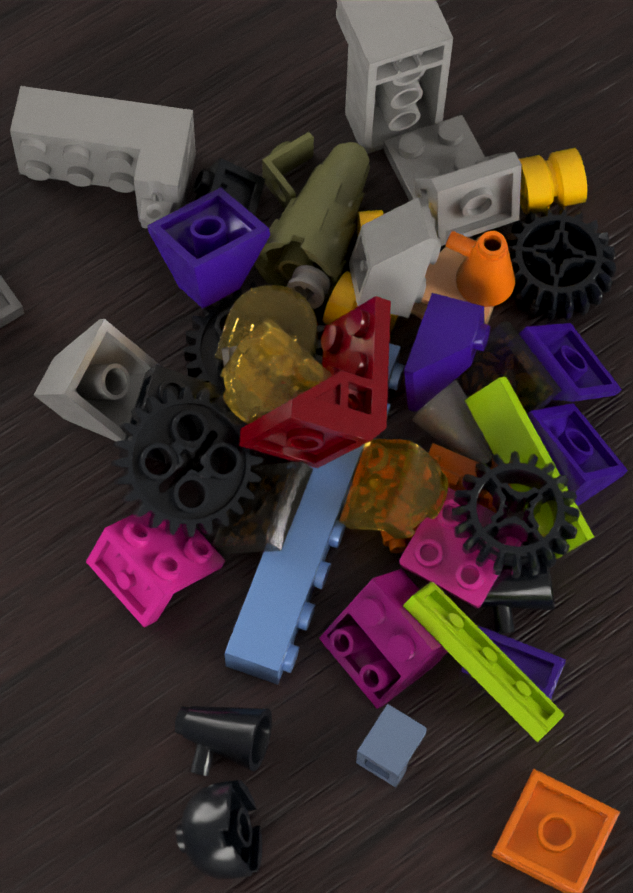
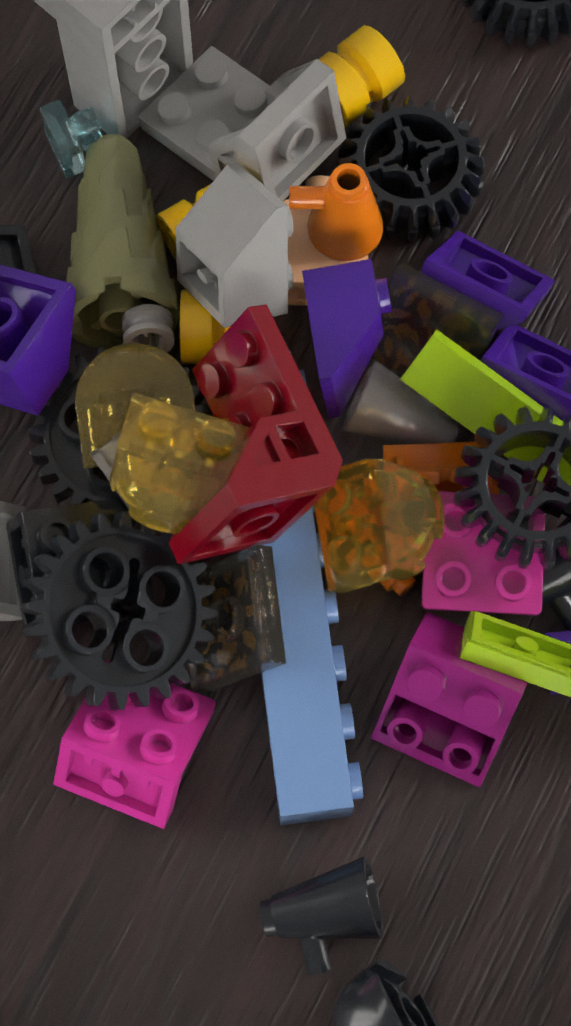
camera: 25 degrees left, 5 degrees up
olive bracket [262,132,314,209] -> none
sand blue panel [356,704,427,788] -> none
none -> clear light blue tile [40,99,102,178]

